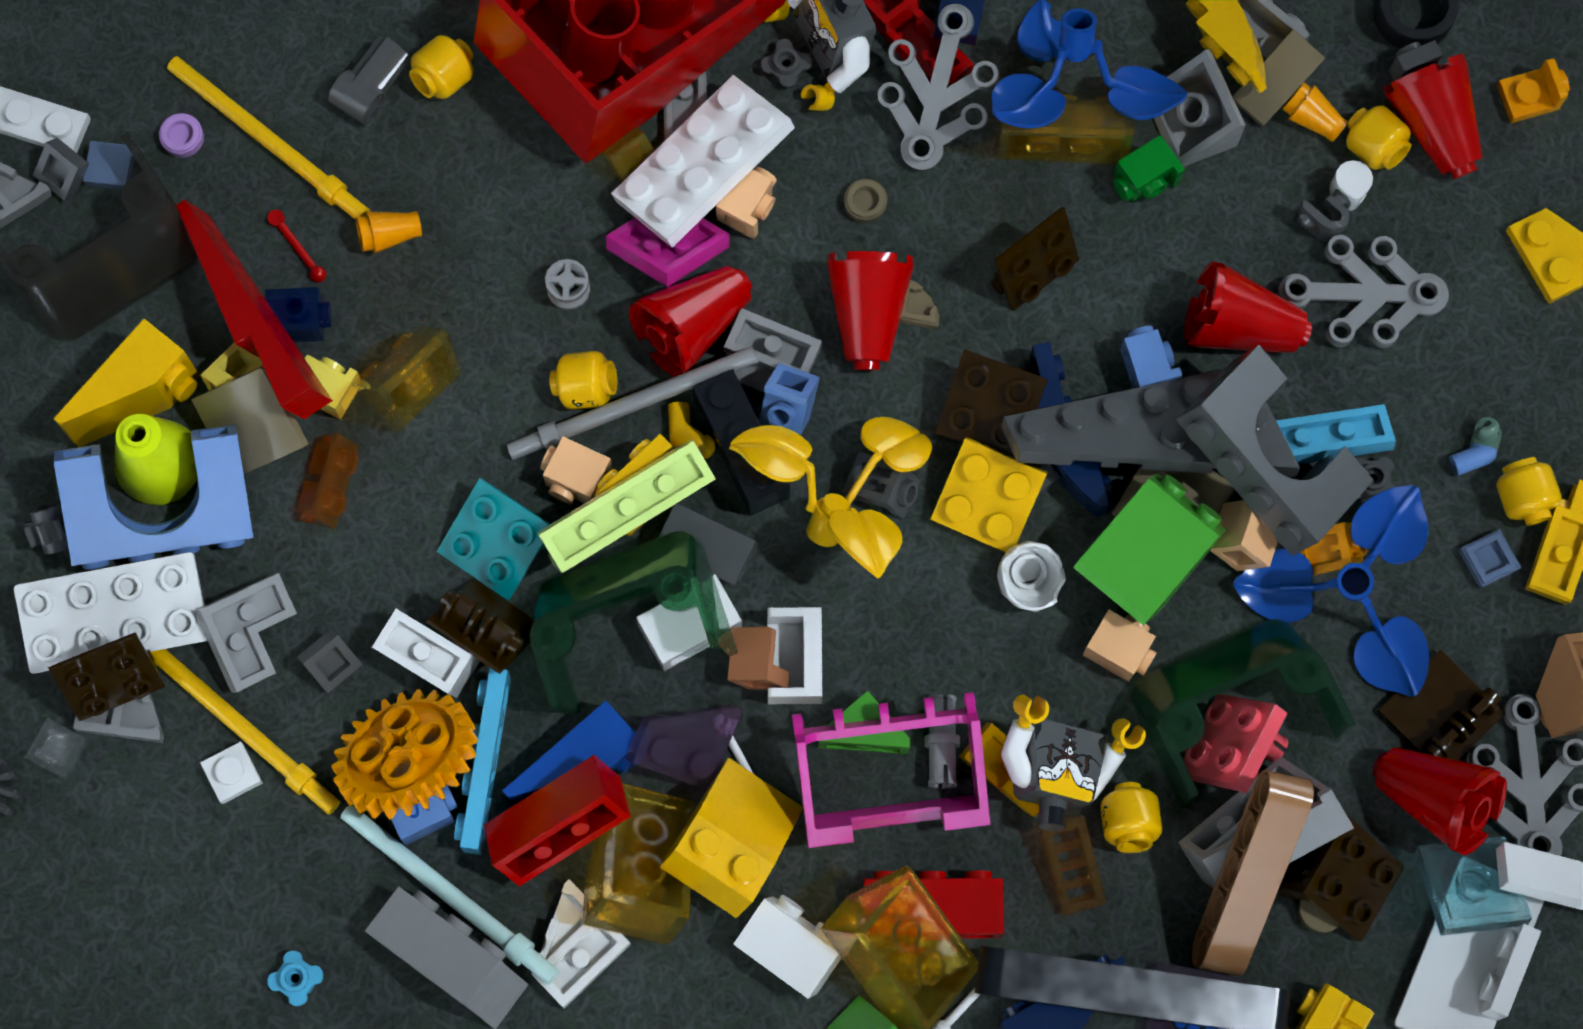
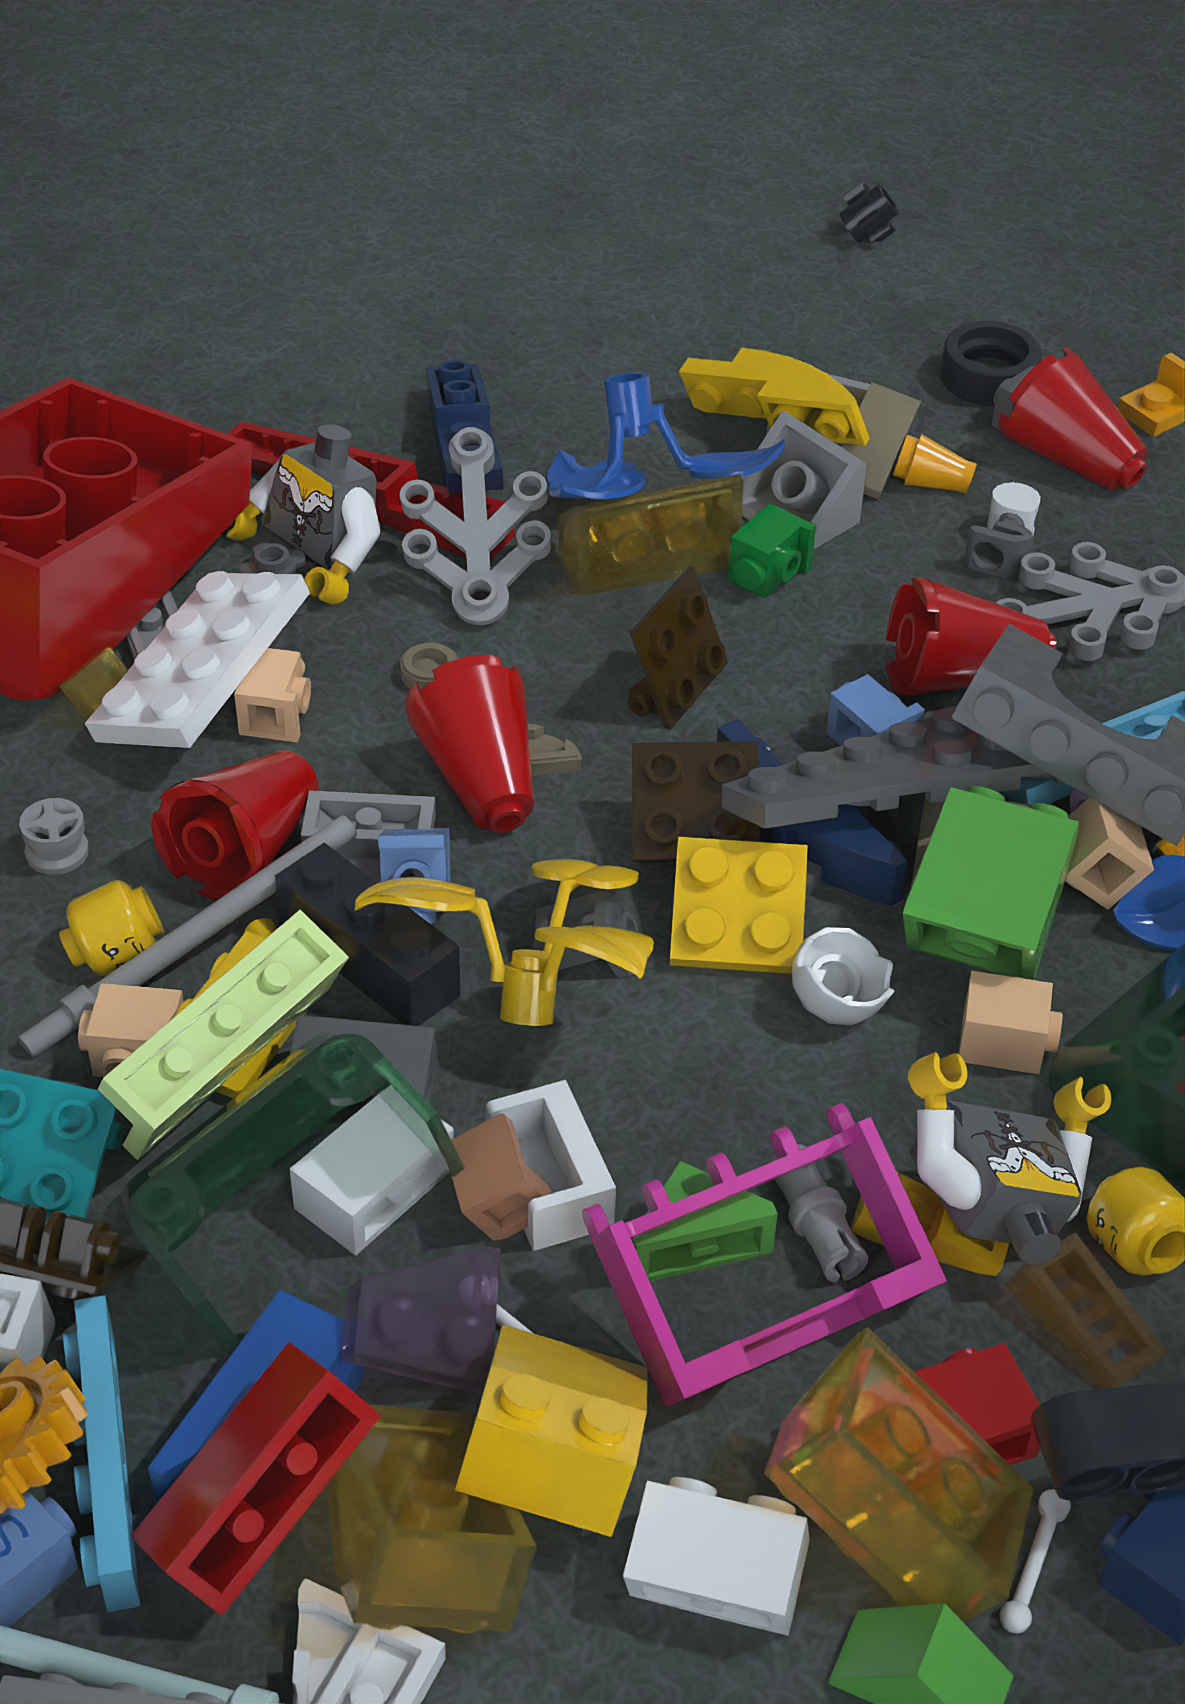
camera: 20 degrees left, 30 degrees down
dark pink plate [606,218,729,287] -> none
yellow head [1346,105,1412,170] -> none

